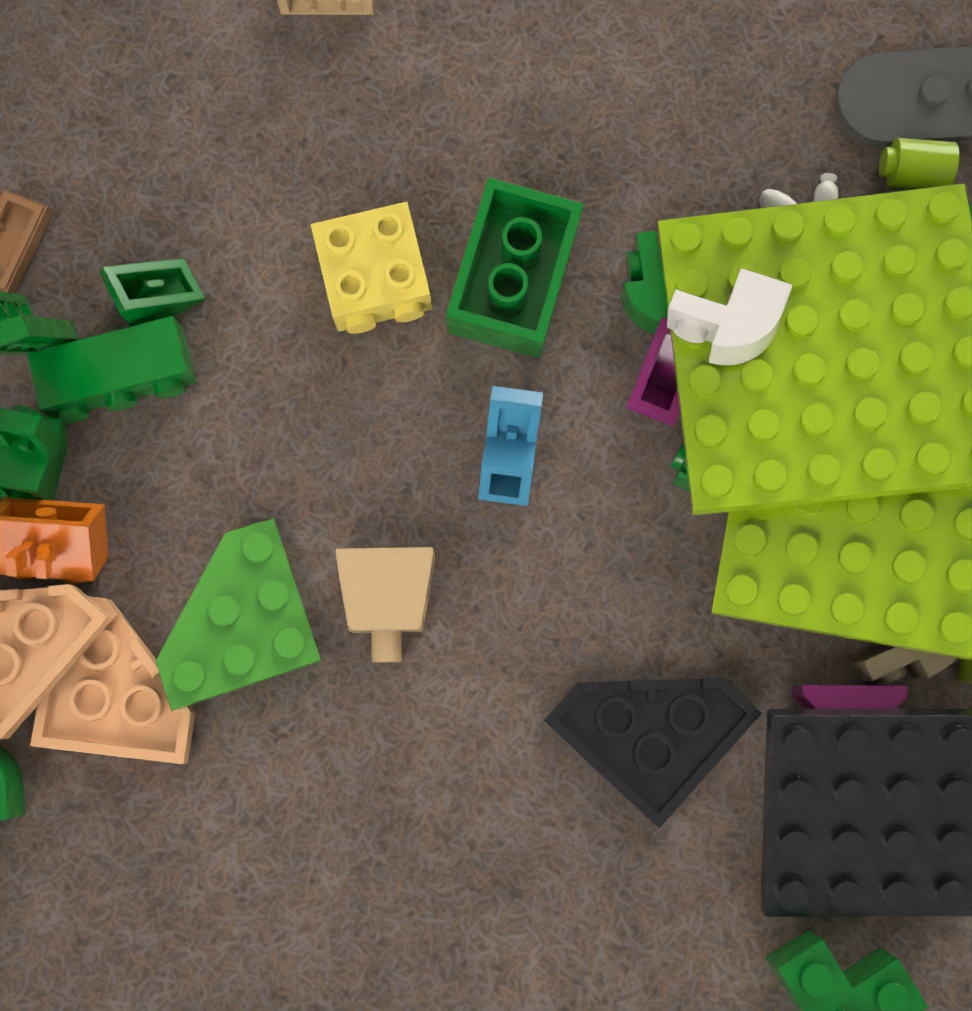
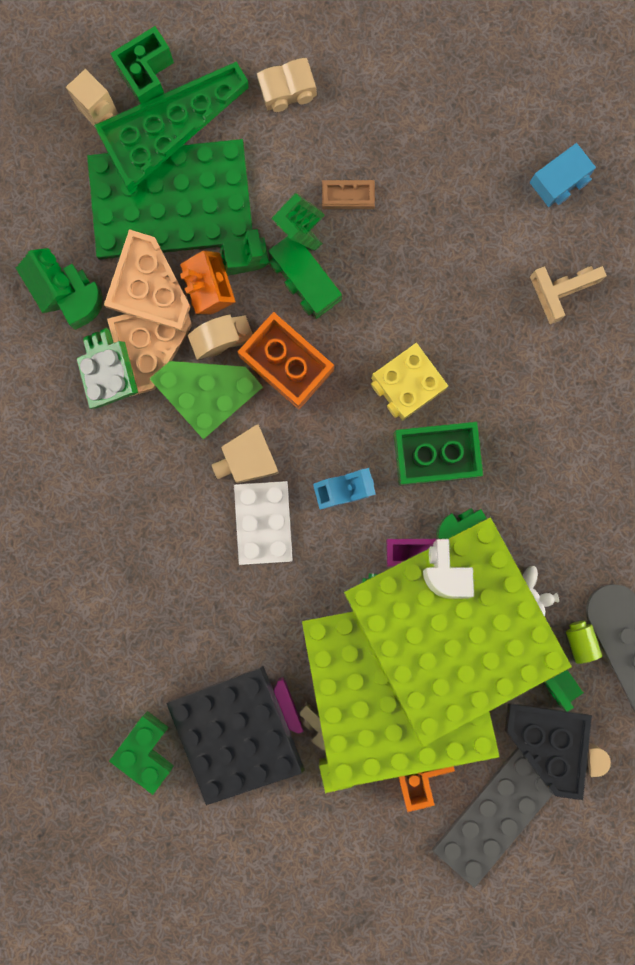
camera: 70 degrees right, 5 degrees up
green slope [99,259,205,326] -> none
black plate [543,677,762,828] -> none
none -> piece [76,328,138,409]
none -> tan brick [188,315,253,359]
none -> white plate [234,481,293,565]
none -> orange brick [238,312,334,410]

